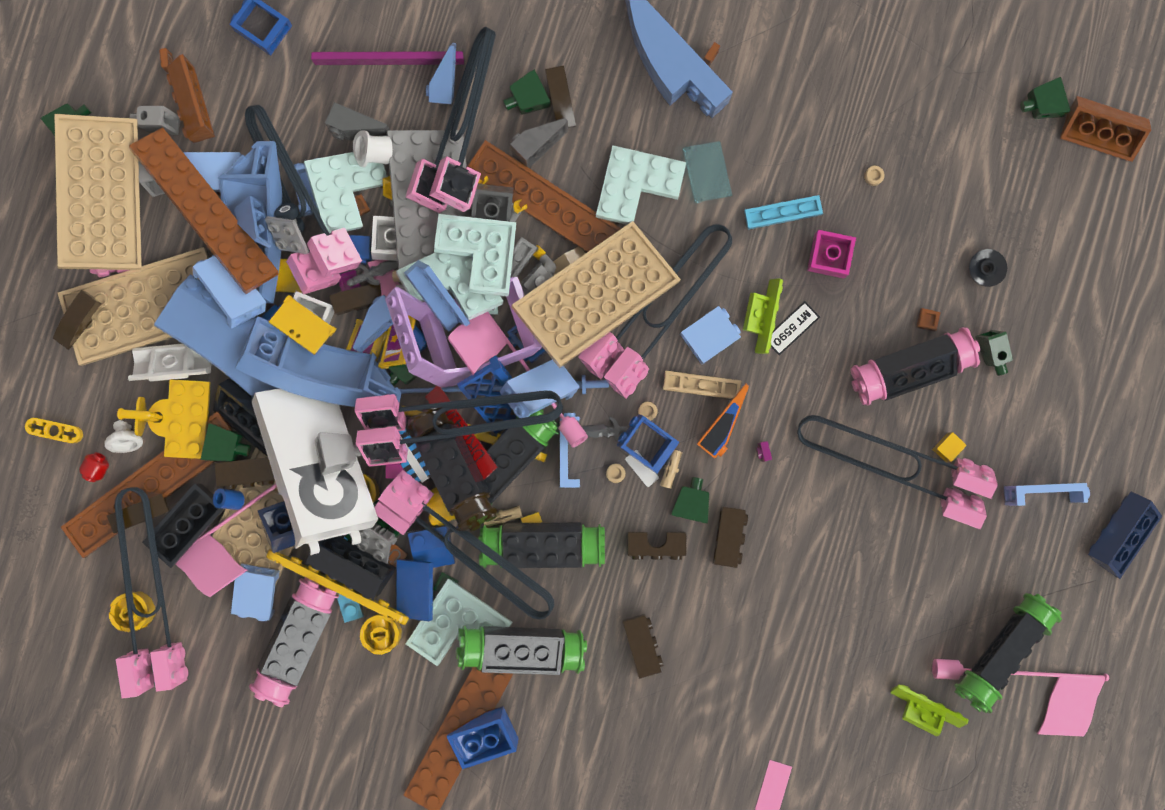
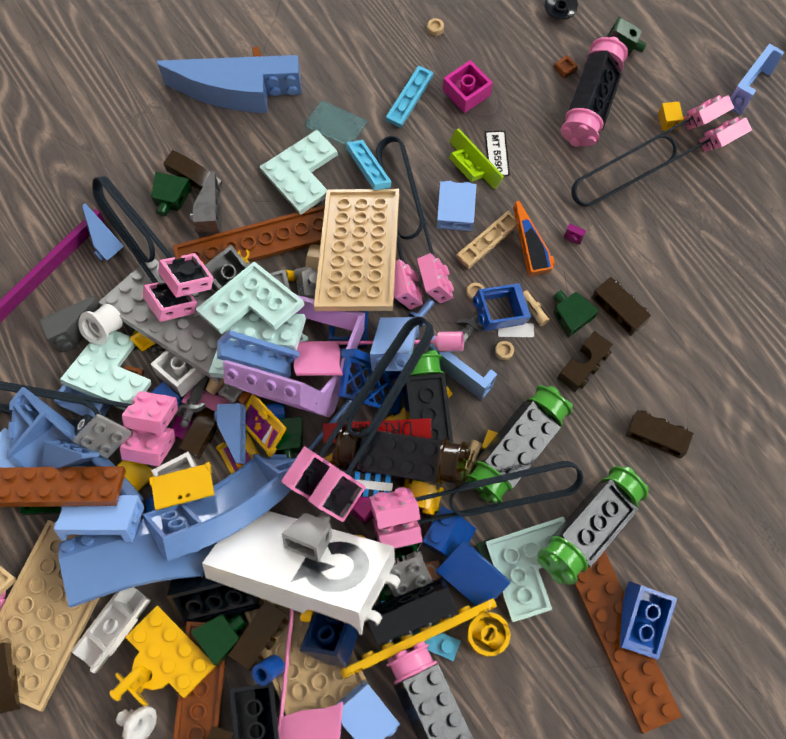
camera: 50 degrees left, 15 degrees down
none -> medium azure plate [346,140,391,190]

